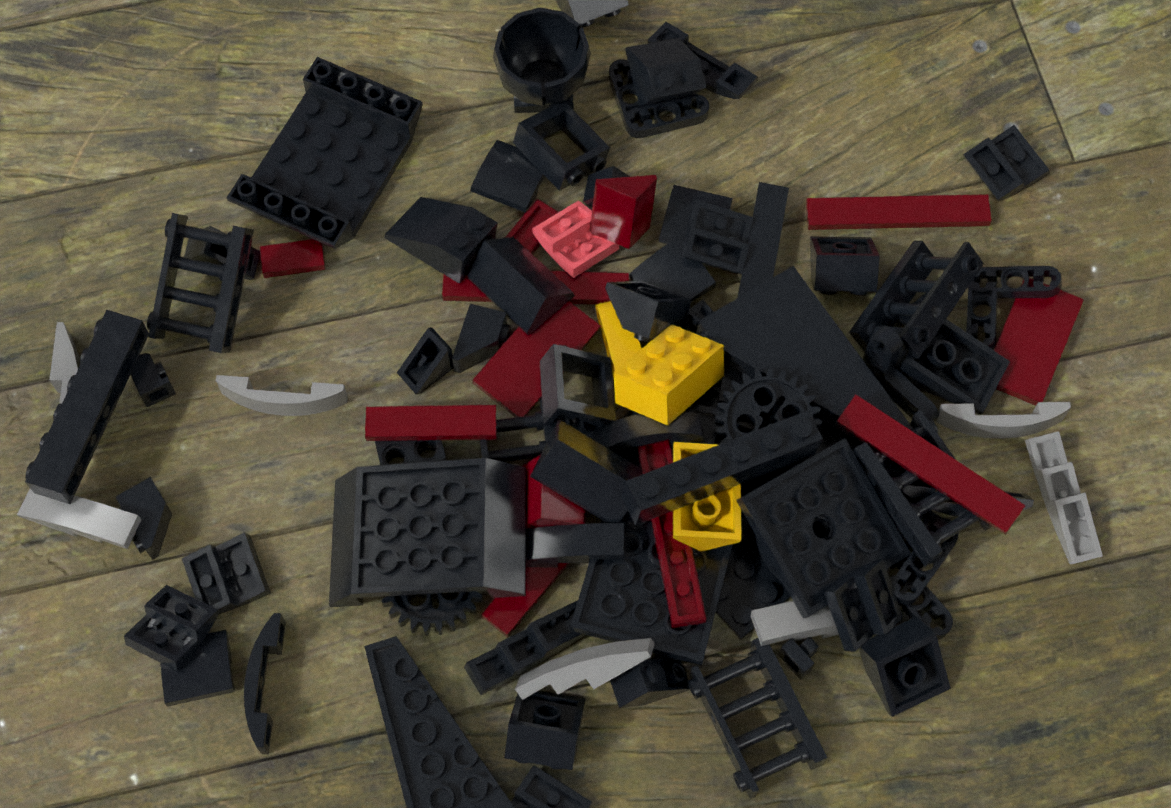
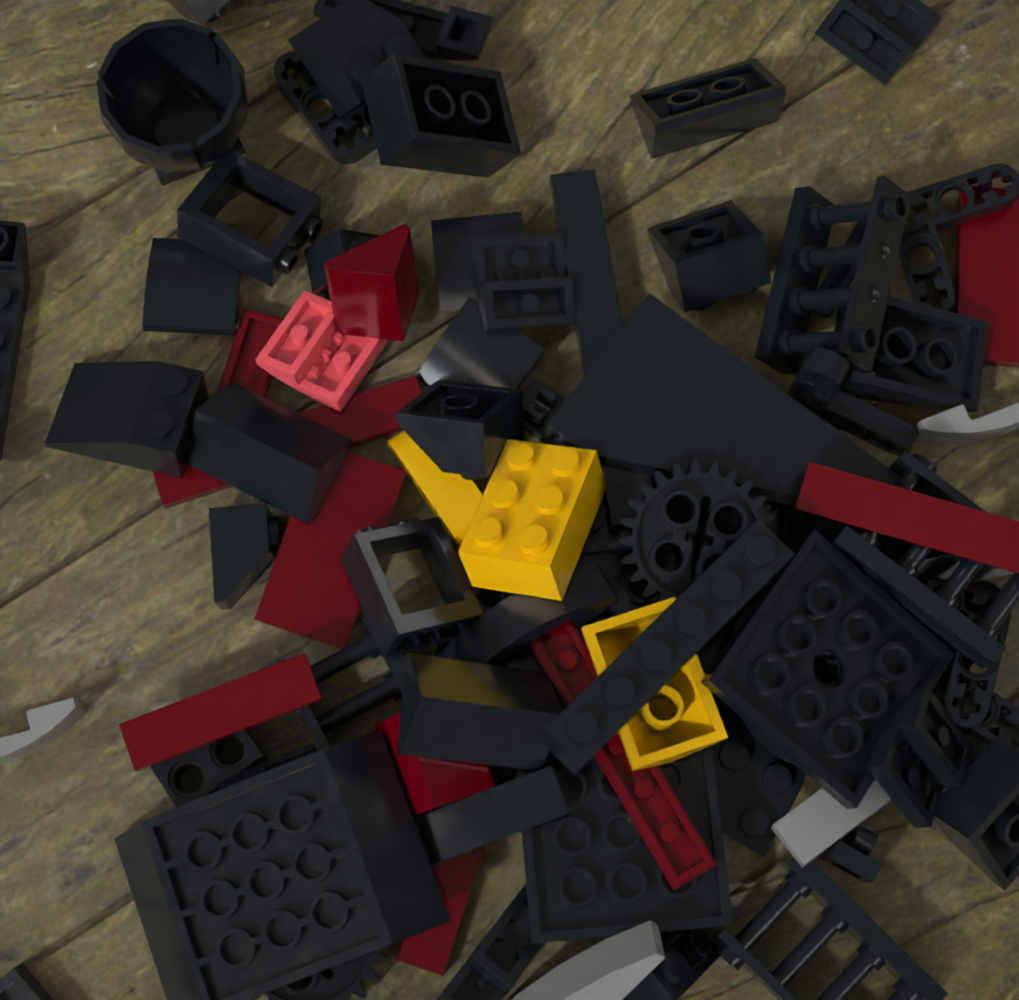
camera: 20 degrees left, 10 degrees up
black slope [397,327,453,395] -> none
dark red tile [806,194,992,230] -> none
none -> black brick [361,53,521,178]
none -> black slope [630,58,786,159]

